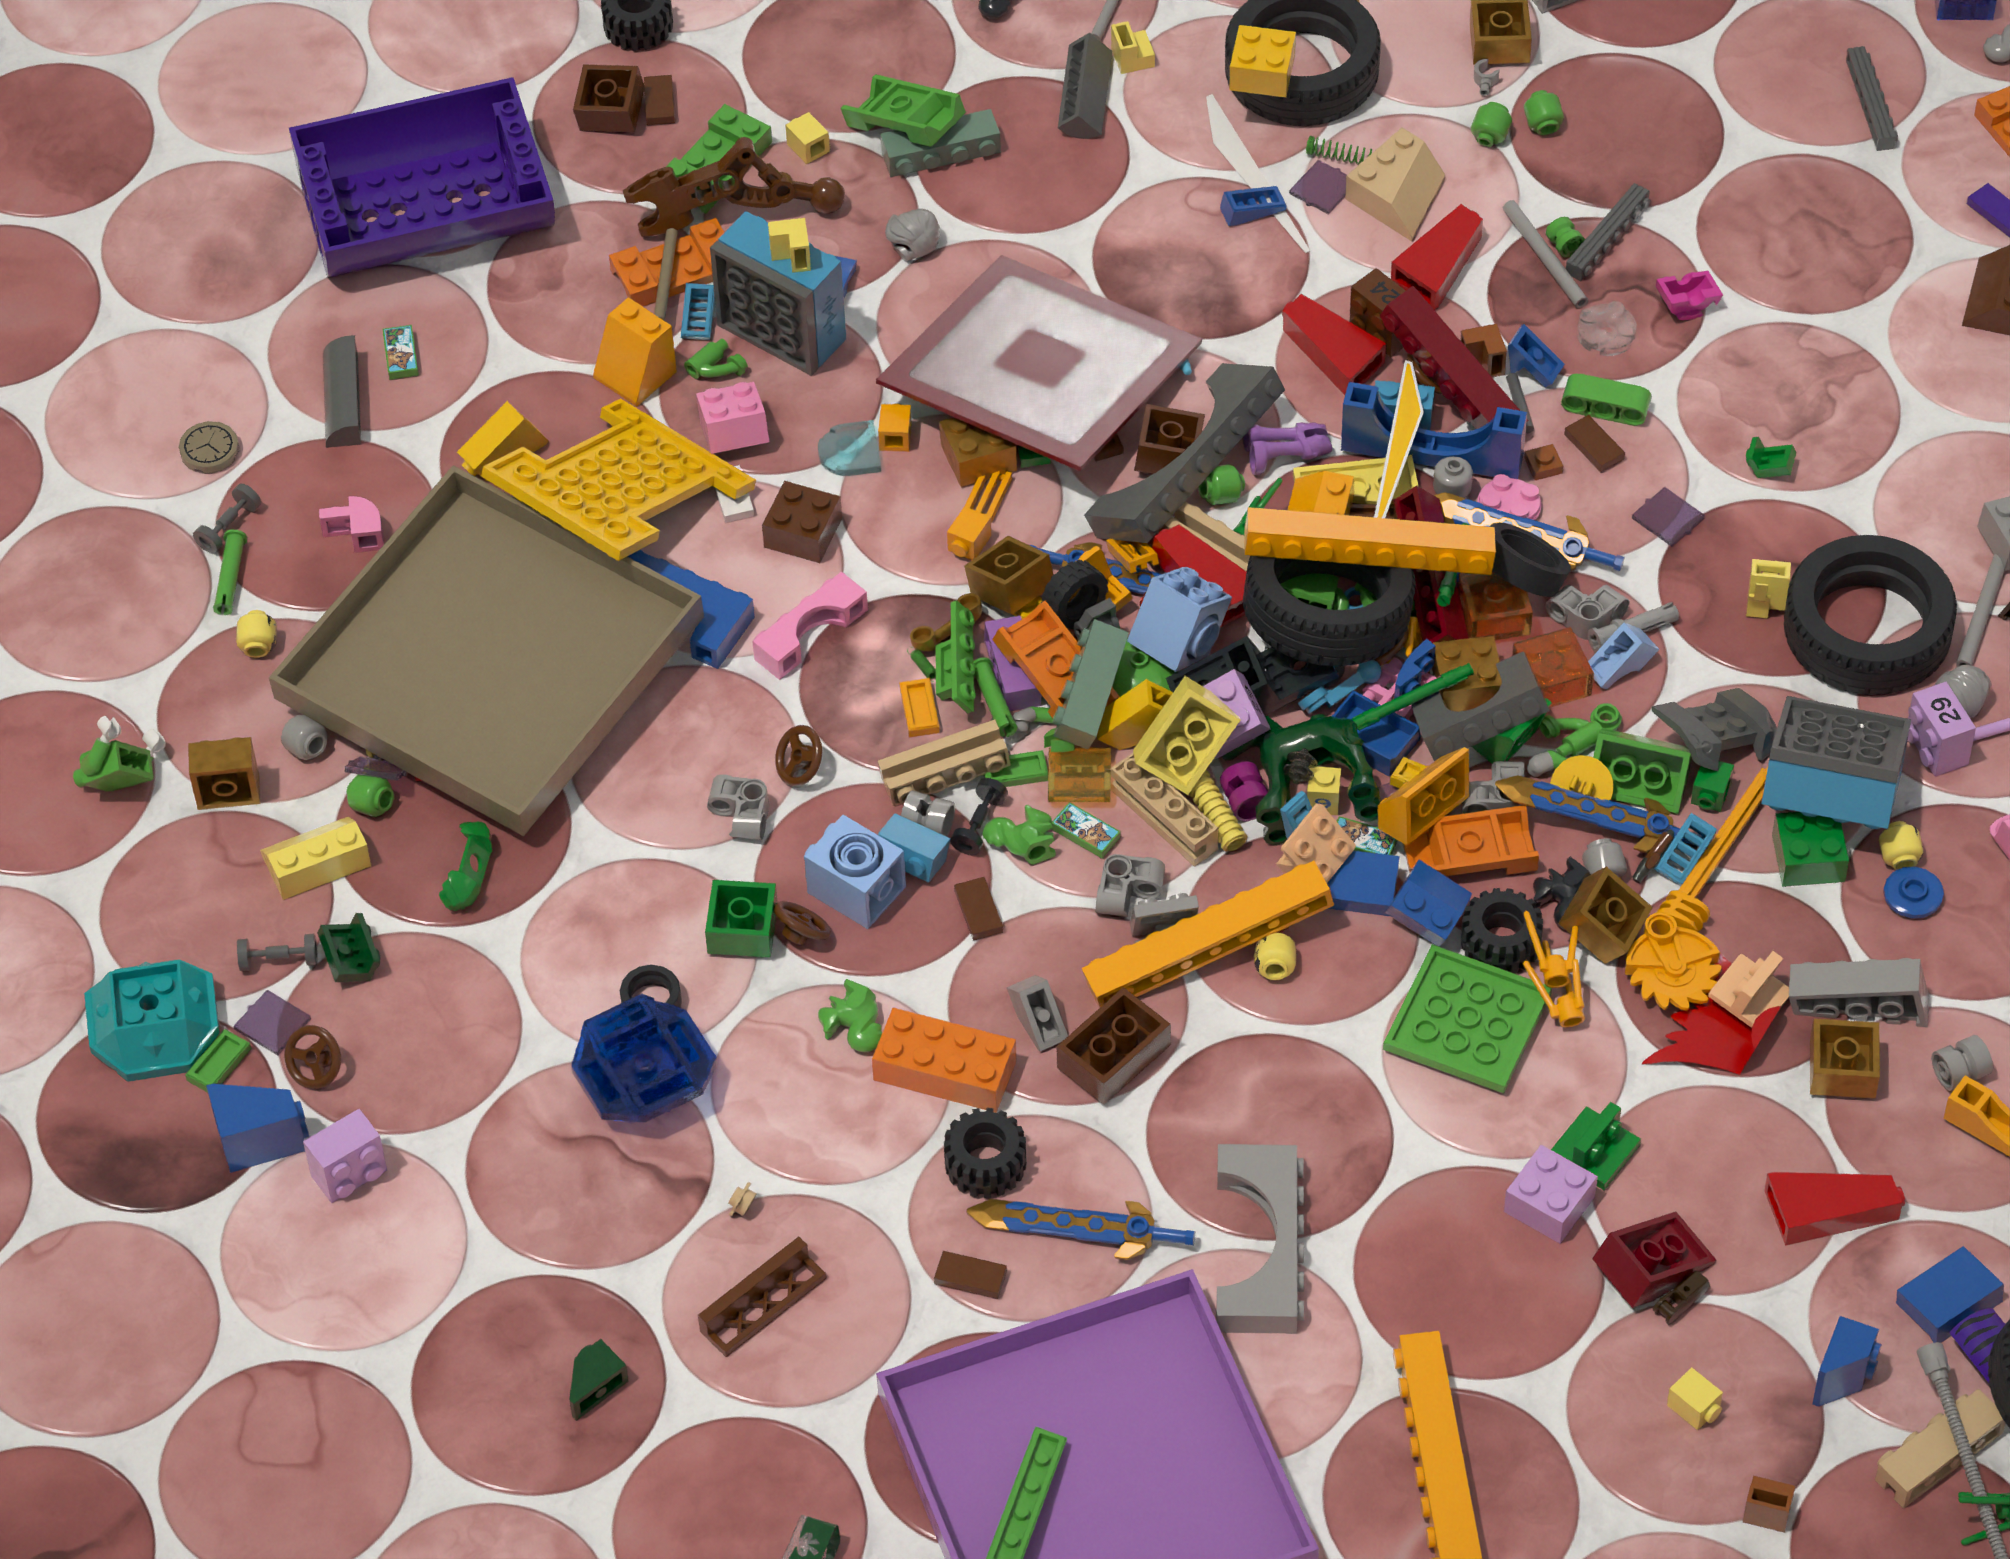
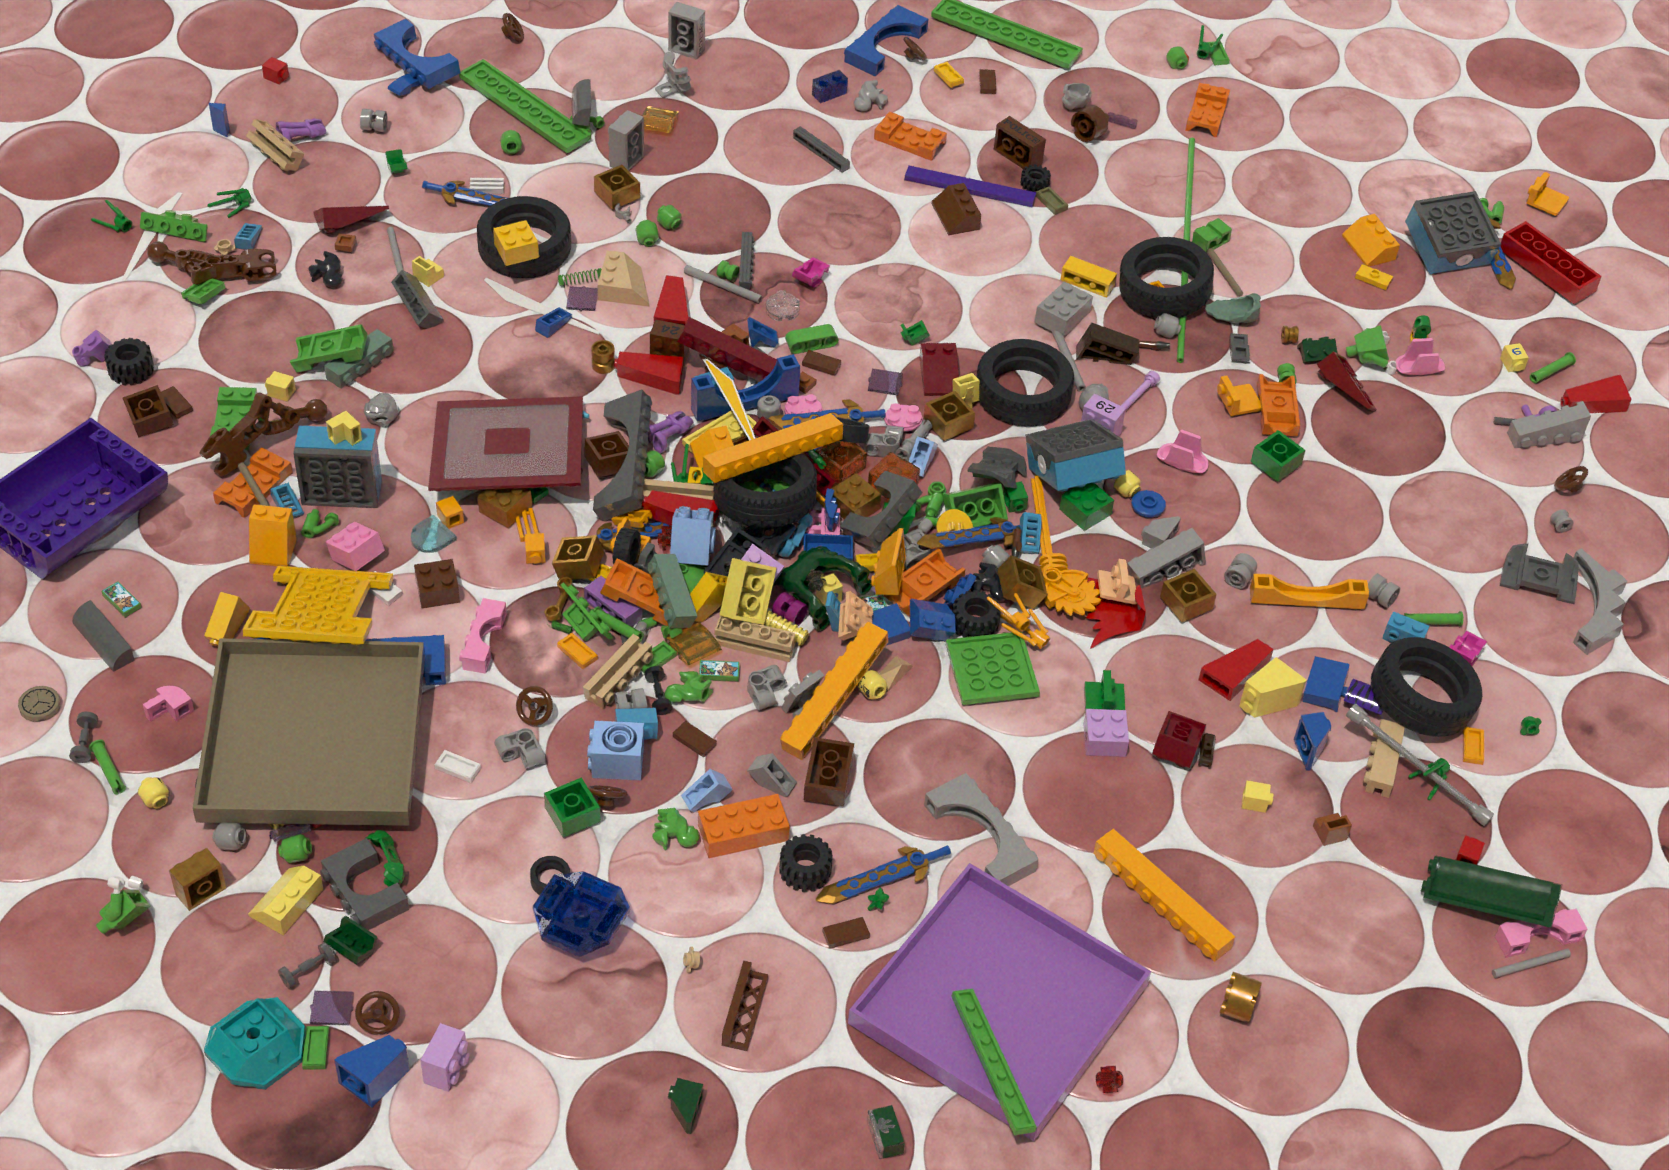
camera: 40 degrees left, 5 degrees down
green piece [1351,663,1474,731] -> none
none -> dark grey arch [320,838,409,931]
none -> white tile [434,750,481,783]
none -> pearl gold wheel [591,340,615,374]
none -> light blue arch [681,769,733,812]
none -> green plant [867,887,889,911]
none -> tan slope [879,656,912,691]
none -> bright pink piece [884,403,923,431]
none -> dark red slope [919,343,959,396]
none -> pearl gold brick [923,391,975,441]
none -> blue slope [944,573,976,607]
none -> light grey slope [1141,516,1181,548]
none -> light yellow slope [1239,657,1307,718]

